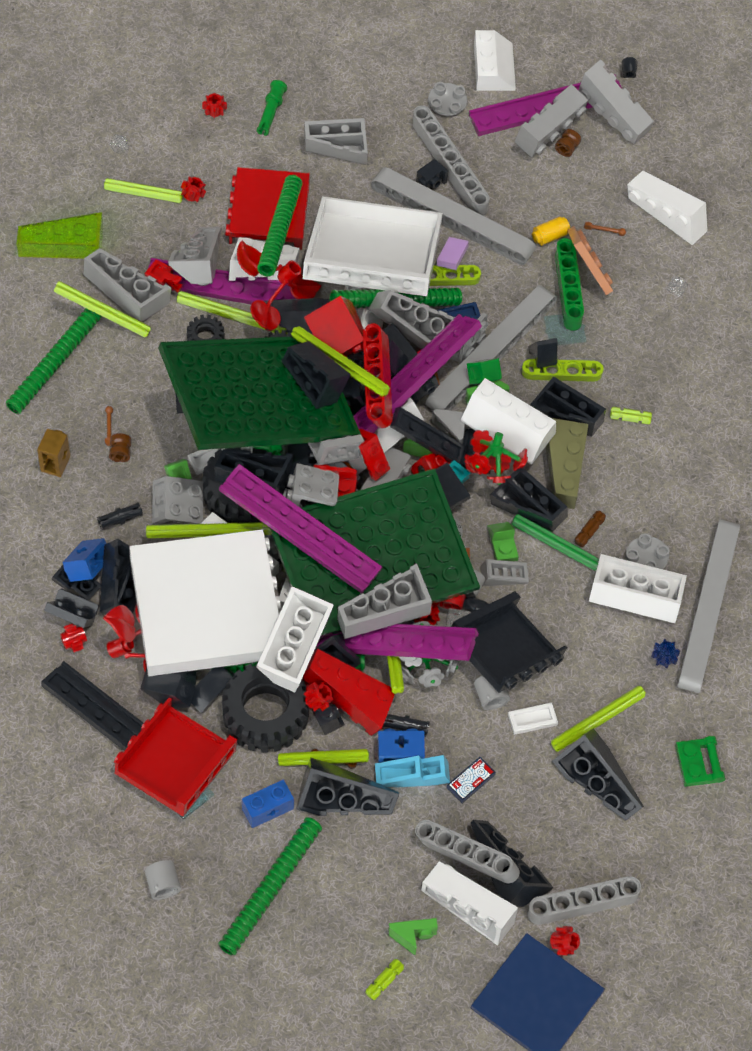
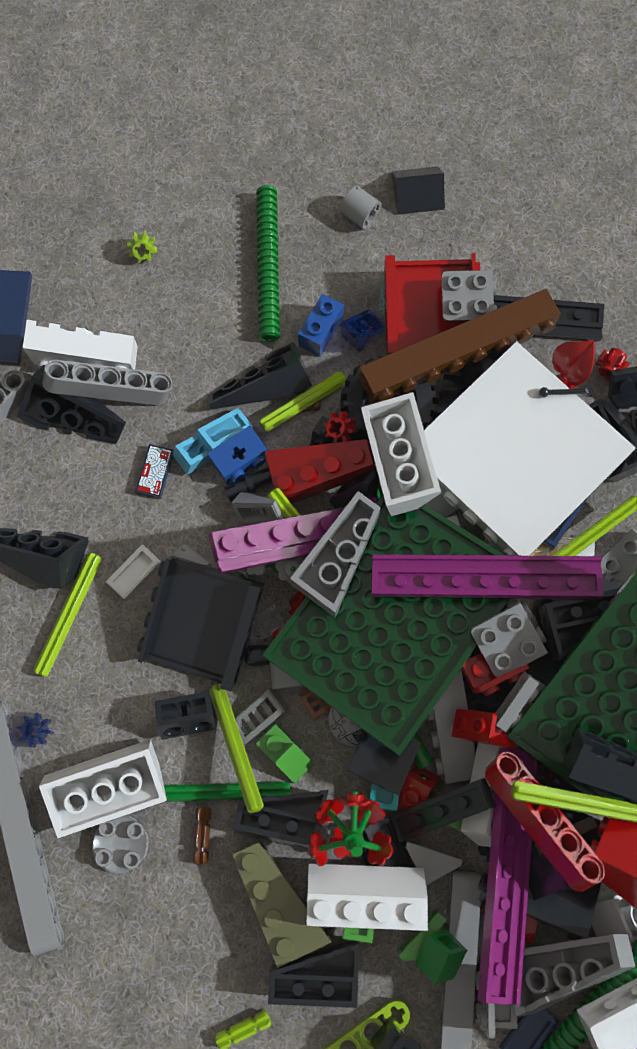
camera: 150 degrees right, 15 degrees up
lime axle [365,959,404,1000] -> none
bright green slope [388,918,438,955] -> none
none -> lime gear [127,230,157,263]
none -> black brick [154,691,216,740]
none -> lime axle [209,684,264,813]
none -> light grey slope [232,492,284,524]
none -> clear blue slope [340,309,386,352]
none -> reddish brown brick [359,289,561,404]
none -> black slope [391,166,445,215]
none -> light grey bracket [441,270,497,322]
none -> black hinge [539,385,595,398]

